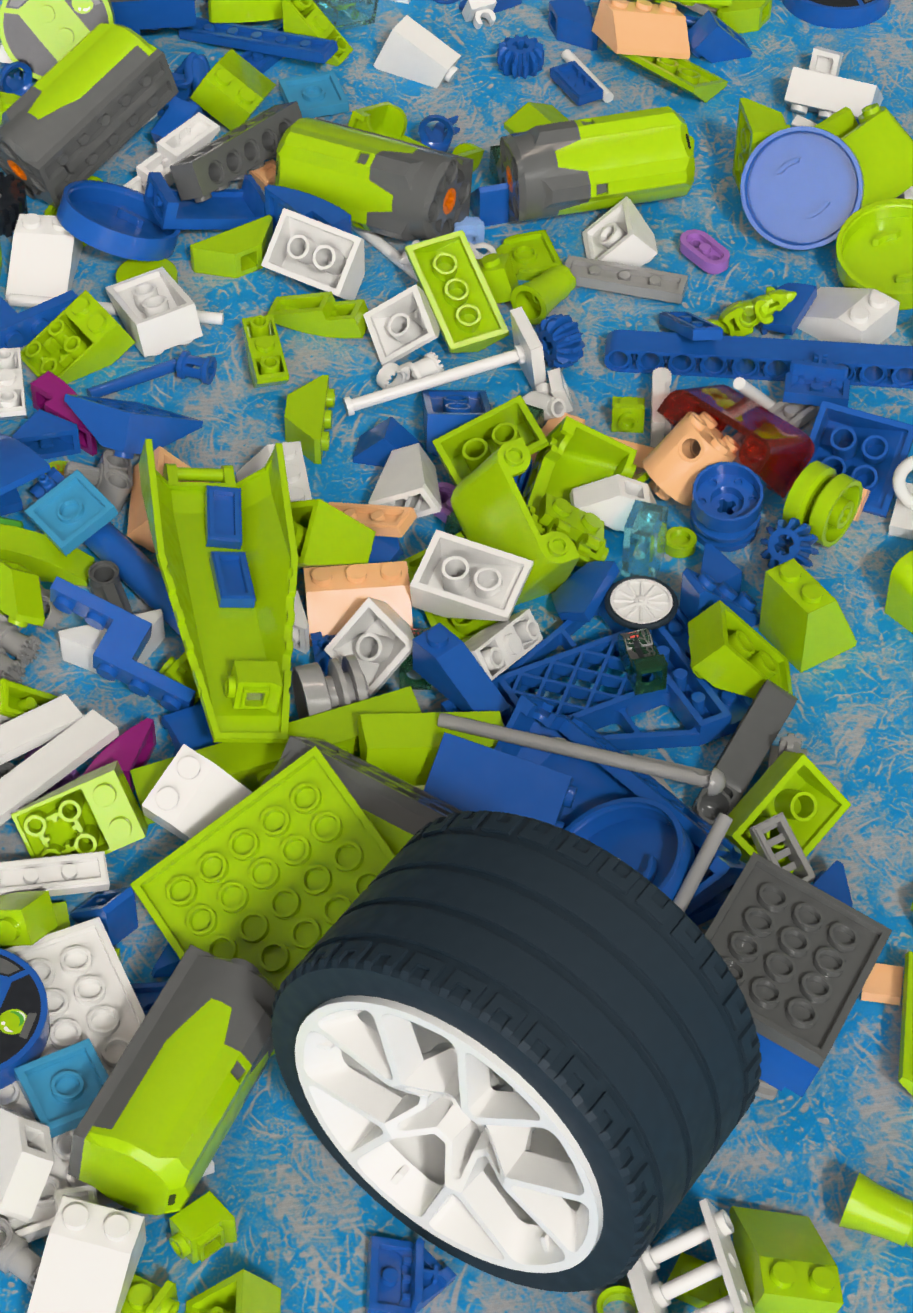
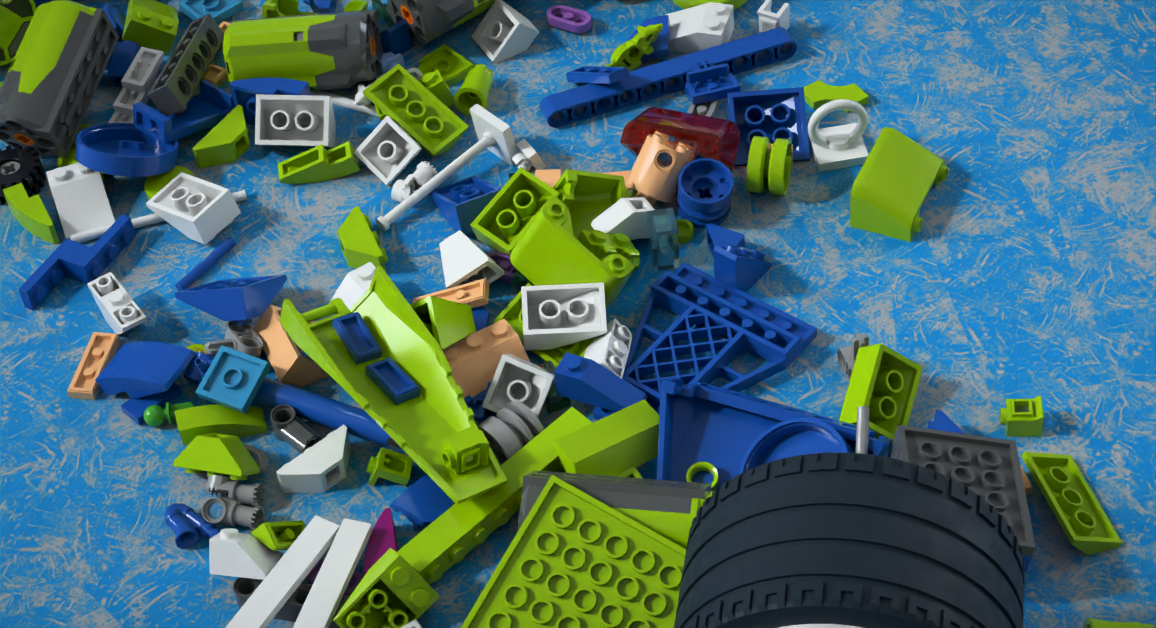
camera: 20 degrees left, 0 degrees up
blue slope [12,409,81,459] -> none
lime slope [20,290,136,384] -> none
magenta slope [30,371,98,456] -> none
blue bracket [50,576,196,712] -> none
white slope [141,744,253,842] -> none
blue bush [176,350,217,385] -> none
lime slope [242,314,289,388] -> none
blue slope [353,417,423,467] -> none
blue panel [424,732,578,829] -> none
light grey bar [437,713,726,796] -> none
white cone [522,391,566,423] -> none
blue gear [536,314,585,368] -> none
blue slope [551,561,620,623] -> none
light grey plate [565,255,688,304] -> none
white wheel [604,576,678,631] -> none
lime bracket [611,396,645,433] -> none
clear green leg [618,628,668,695] -> none
white hinge [650,367,672,448] -> none
lime slope [688,600,793,699] -> none
dark grey piece [692,679,798,826] -> none
white bar [733,377,776,411] -> none
light grey slope [749,812,816,883] -> none
lime slope [759,558,857,673] -> none
blue gear [760,518,819,569] -> none

